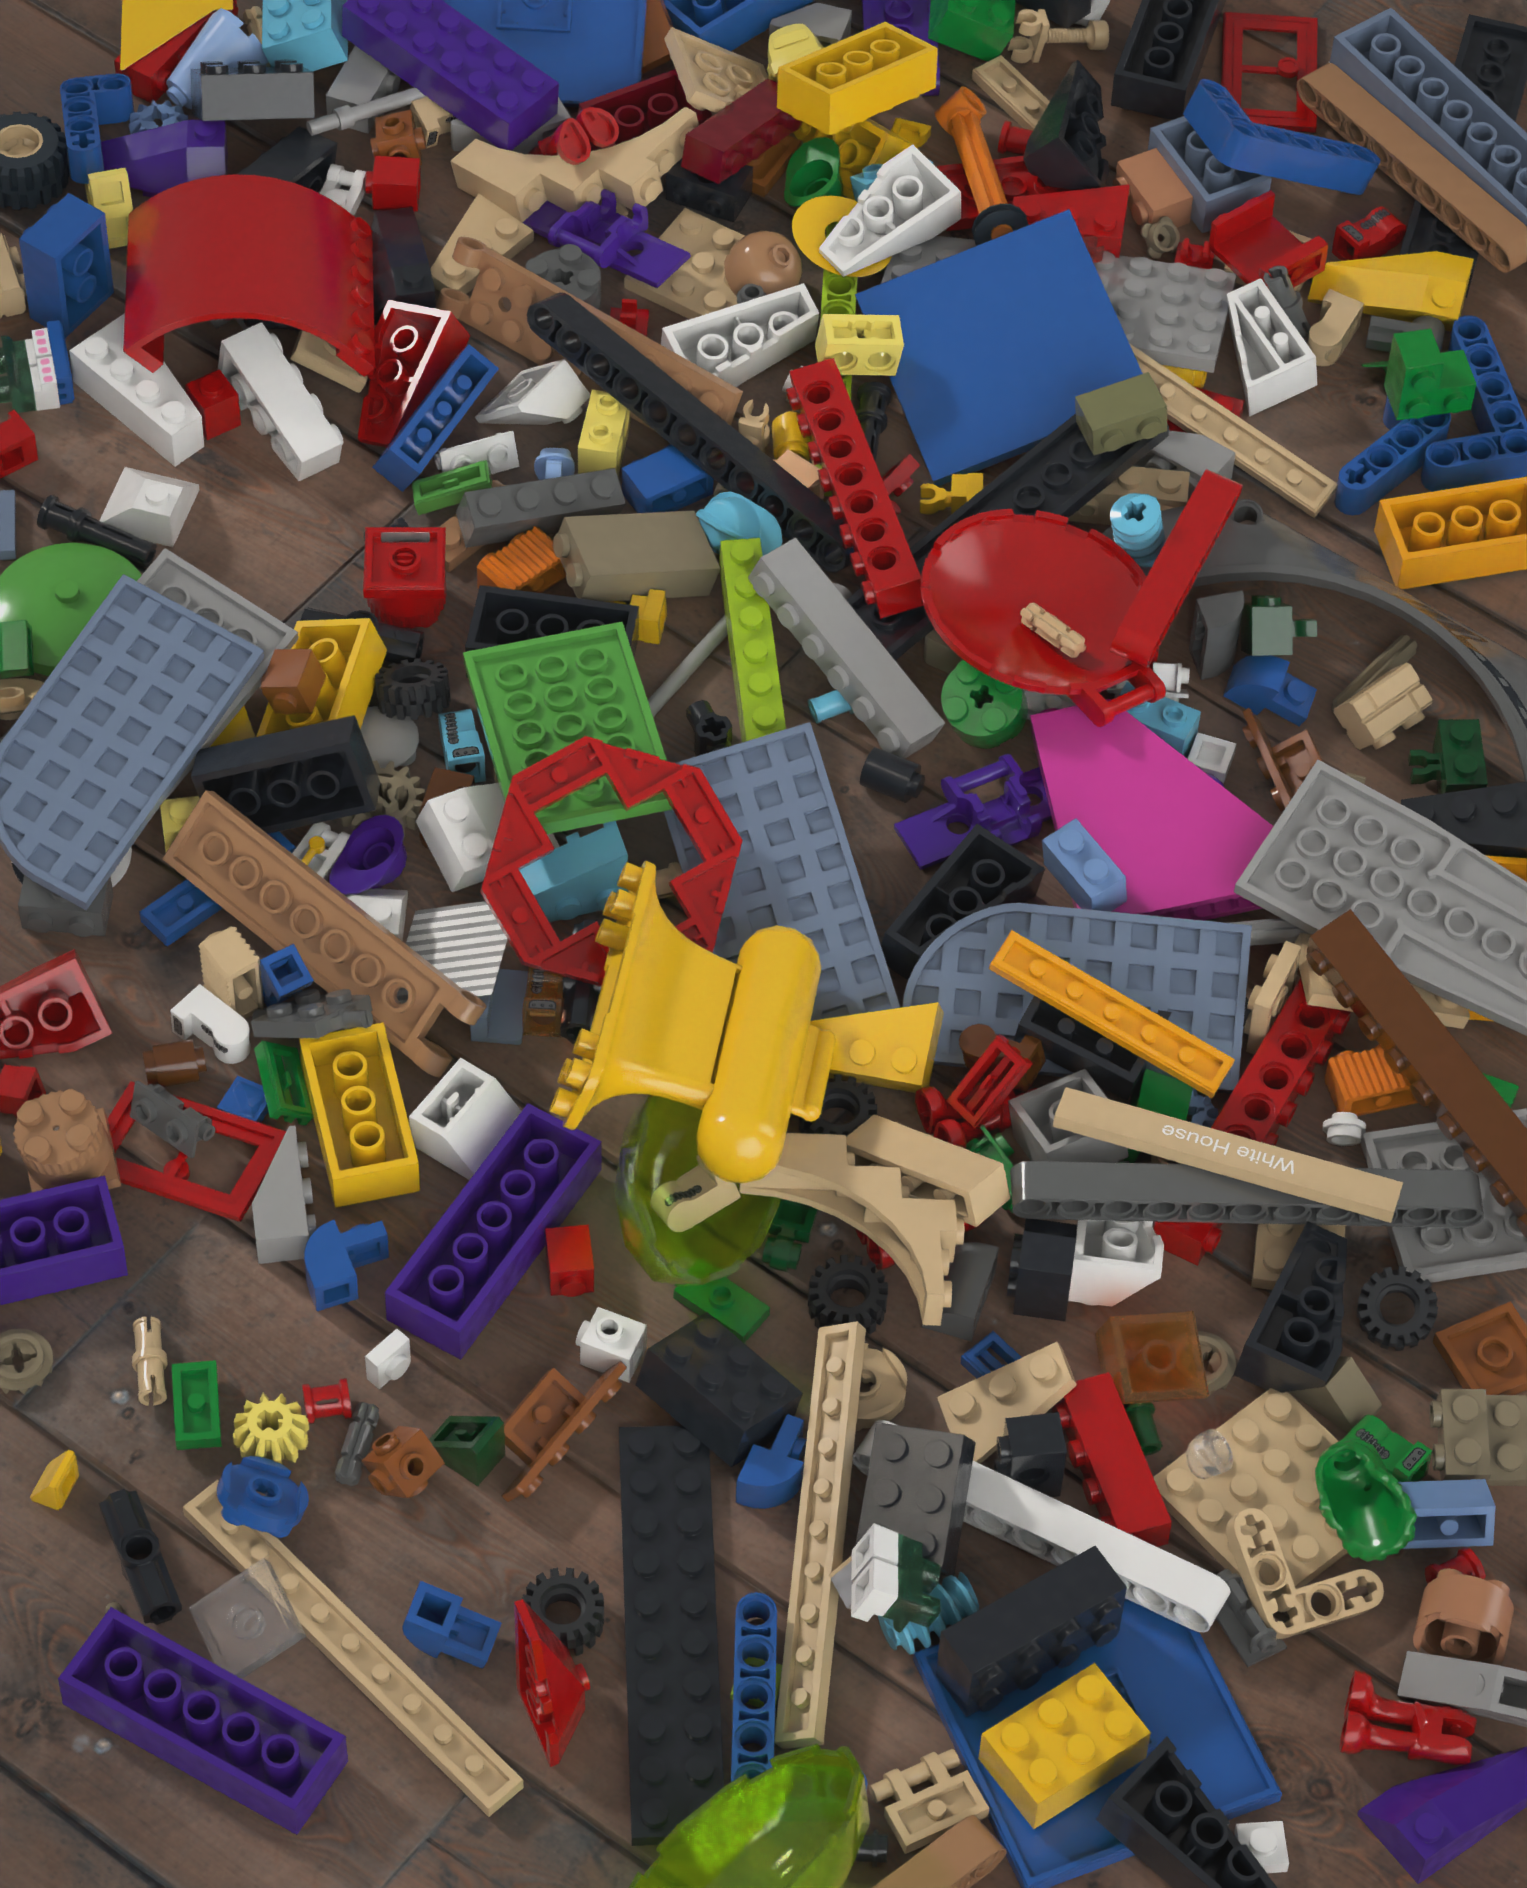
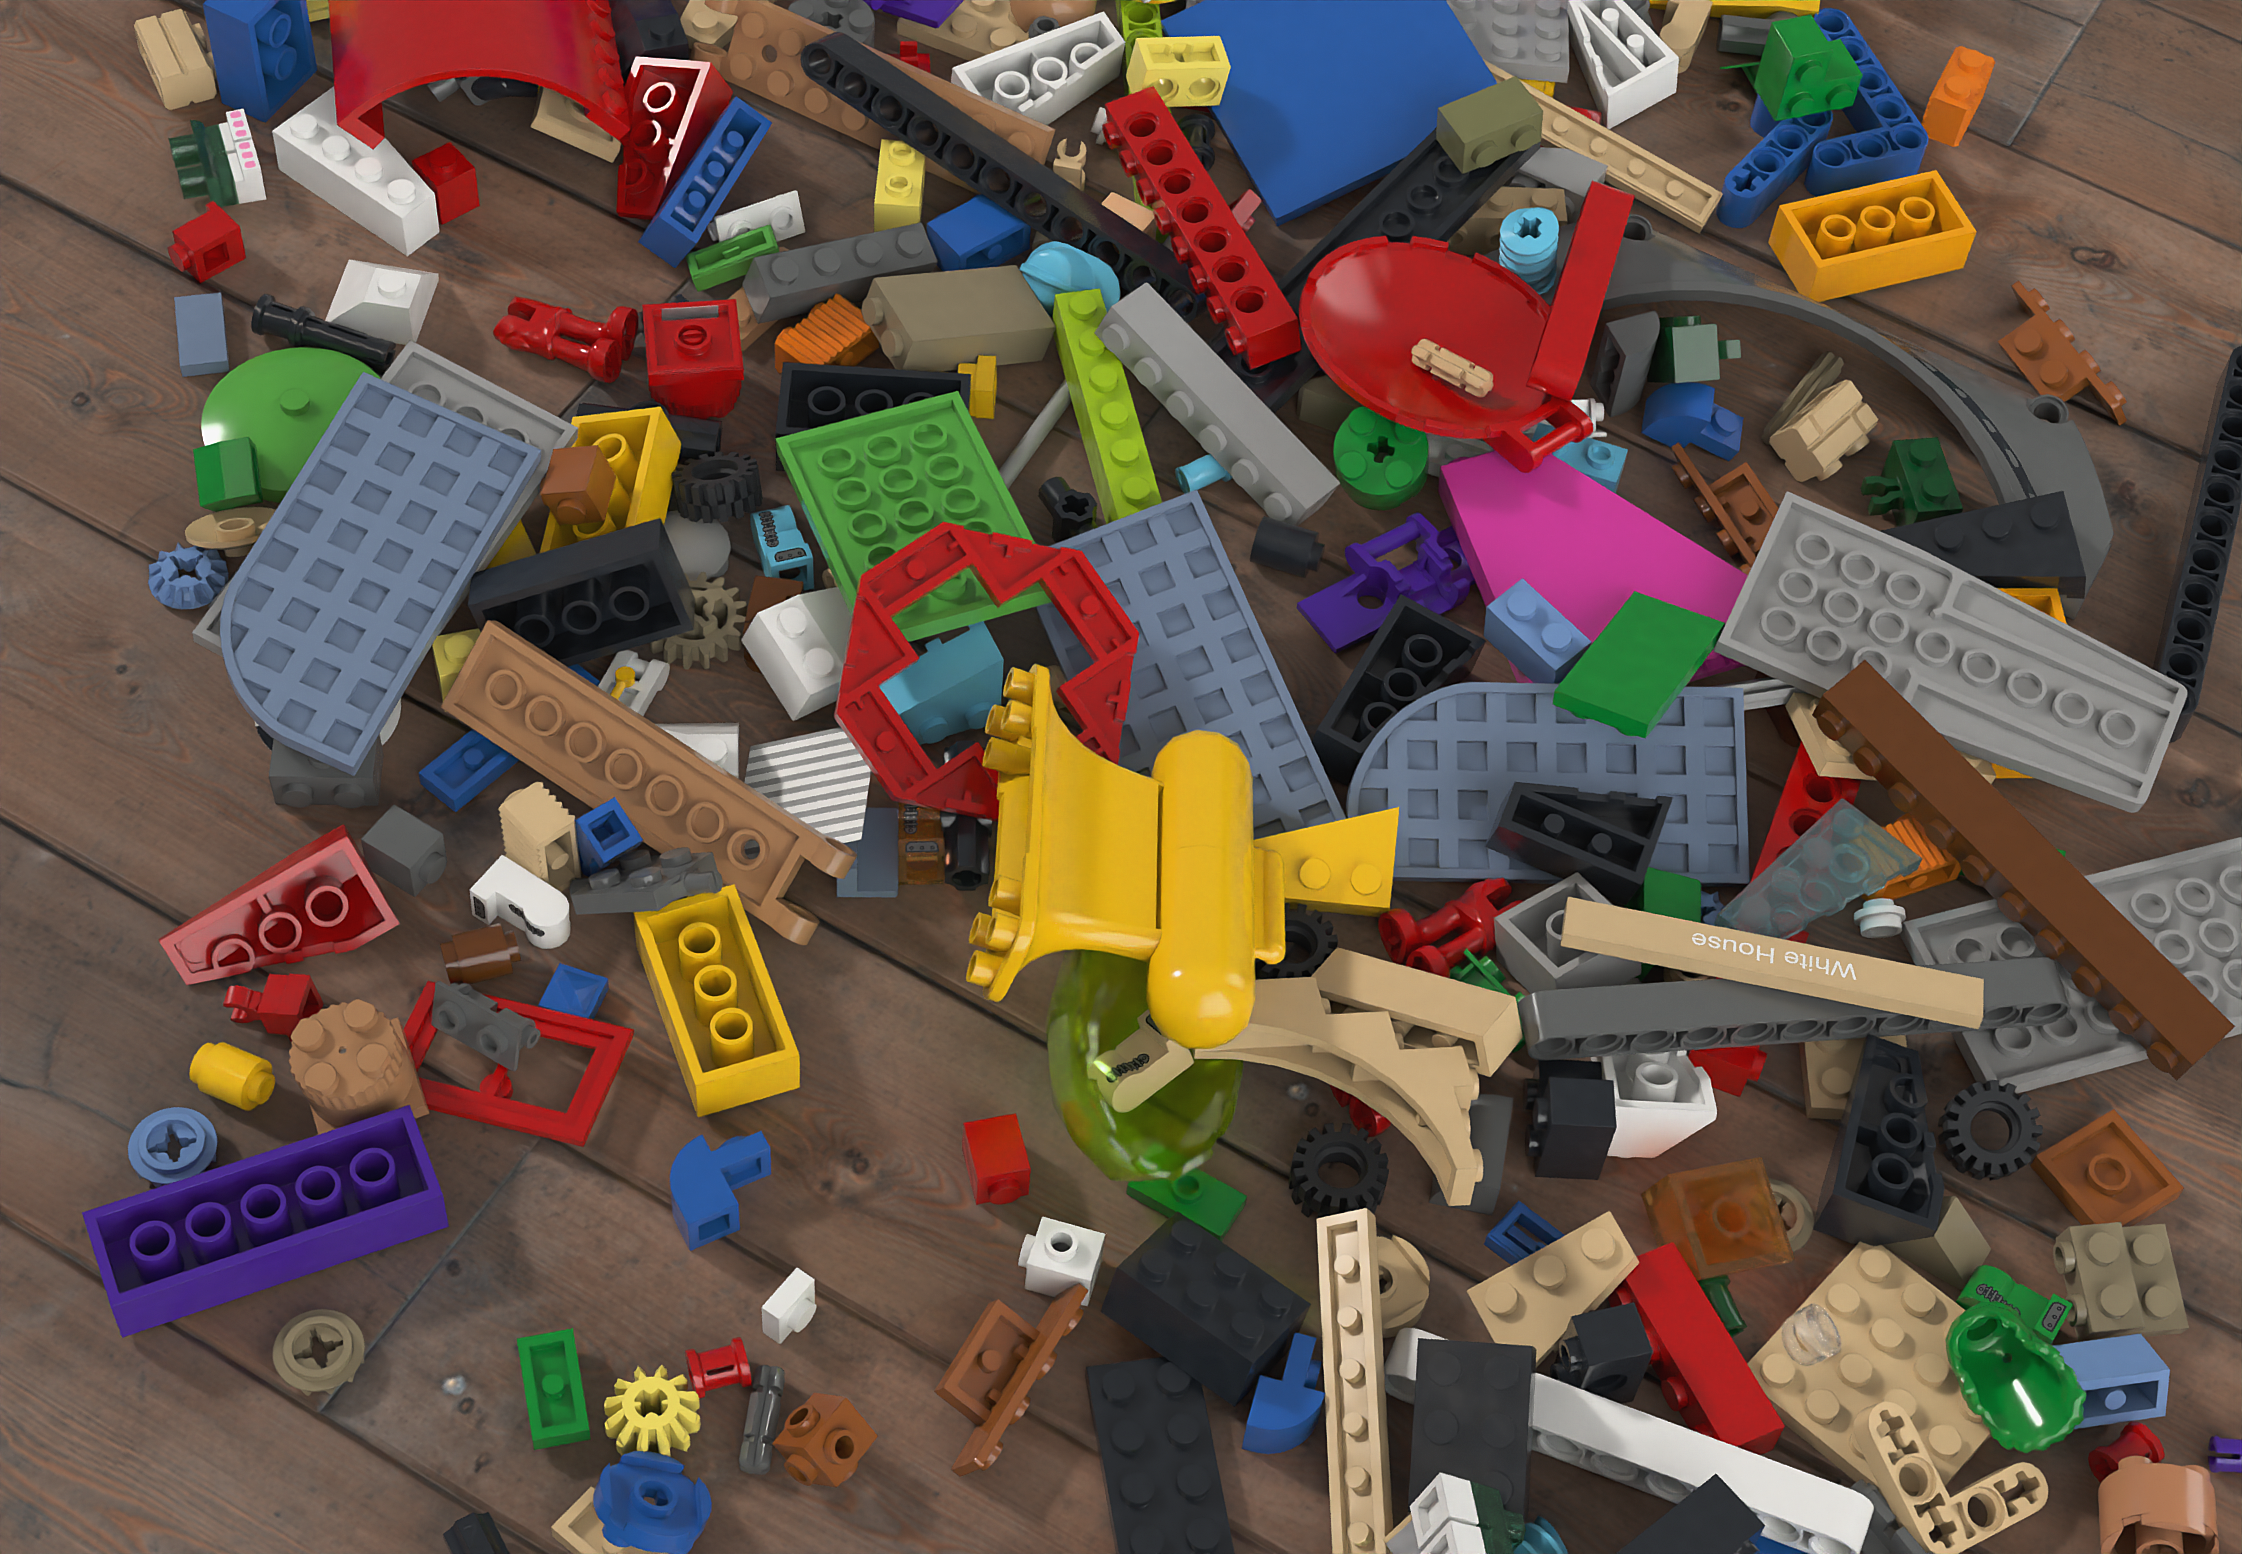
camera: 10 degrees left, 0 degrees up
yellow slope [30,1449,79,1511] -> none
blue tile [46,320,75,405] -> none
tan pin [132,1317,168,1406] -> none
white wedge [218,322,344,481] -> none
light grey slope [252,1125,317,1264] -> none
green tile [254,1040,314,1126] -> none
dark purple piece [329,815,407,895] -> none
dark purple brick [385,1103,602,1360] -> none
white slope [409,1058,522,1180] -> none
dark green slope [429,1416,505,1486] -> none
white slope [475,359,590,425] -> none
light blue piece [534,448,575,480] -> none
dark green plate [762,1197,819,1272] -> none
yellow brick [772,411,811,462] -> none
yellow piece [920,473,983,515] -> none
red tile [946,1035,1033,1129] -> none
reddish brown leg [959,1024,1046,1093] -> none
light orange tile [989,930,1235,1099] -> none
white plate [1188,733,1237,784] -> none
tan plate [1243,941,1302,1055] -> none
none -> dark grey brick [361,805,447,897]
none -> red piece [493,296,639,384]
none -> green tile [1553,591,1725,739]
none -> clear light blue wing [1714,798,1923,940]

